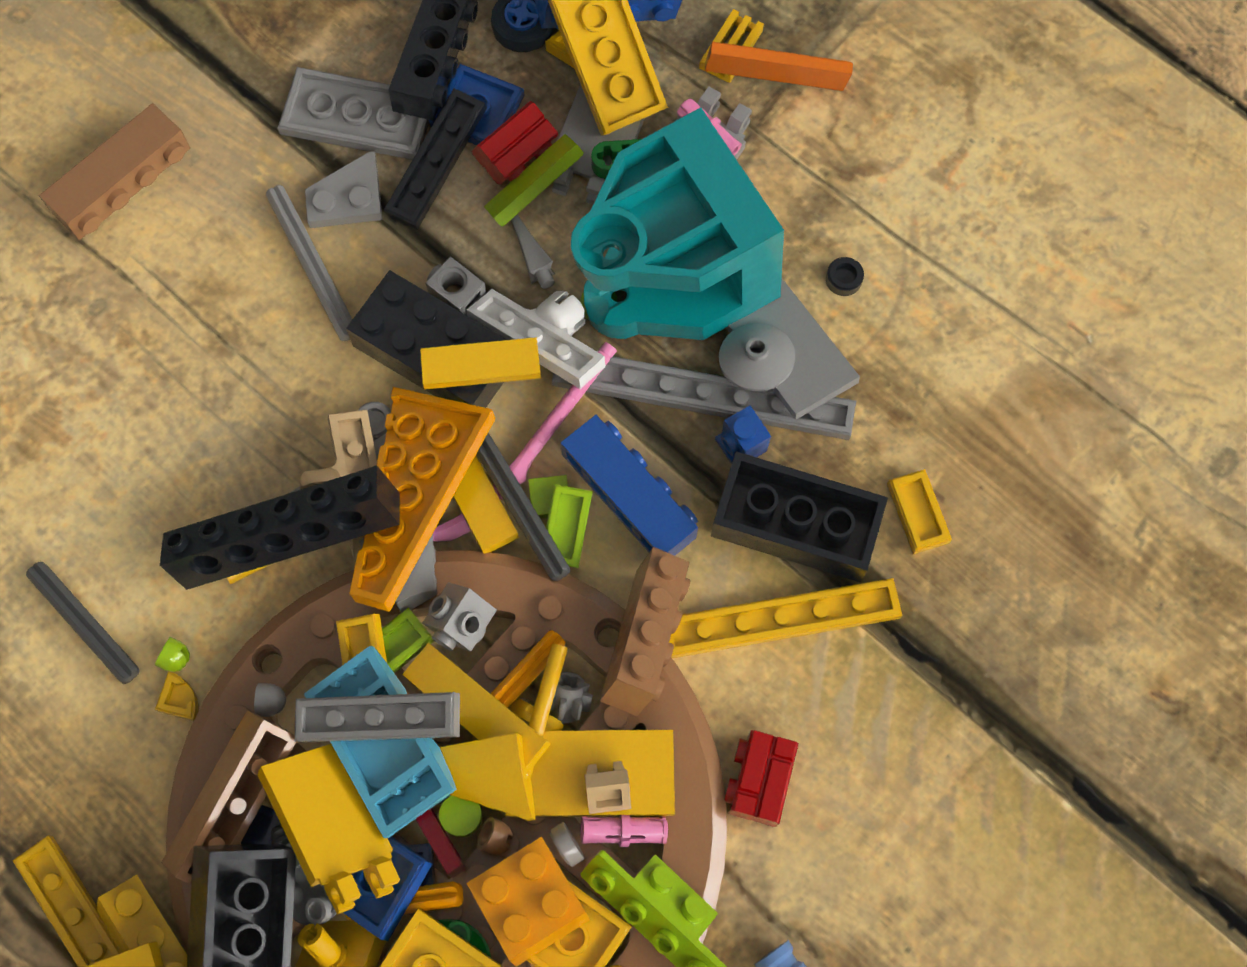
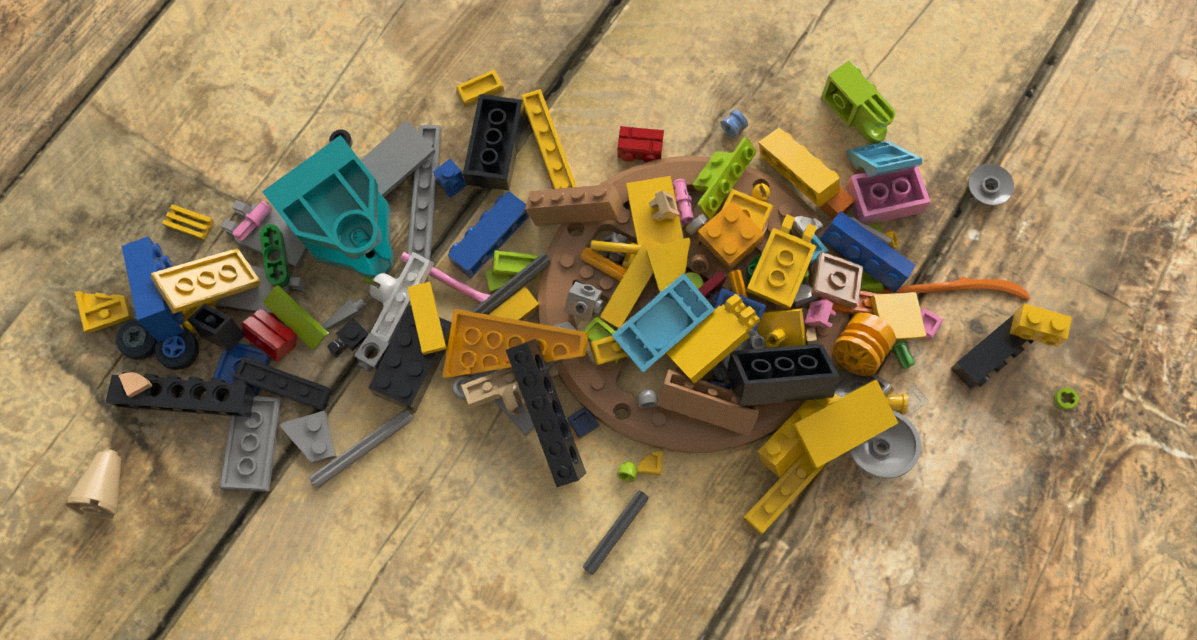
camera: 95 degrees left, 0 degrees up
medium nougat brick [39,103,191,240] -> none
light grey tile [294,692,460,742] -> none
orange tile [705,42,853,91] -> none
light grey dish [719,323,795,392] -> none
none -> black brick [187,304,245,352]
none -> black plate [327,318,368,358]
none -> dark blue tile [566,407,599,439]

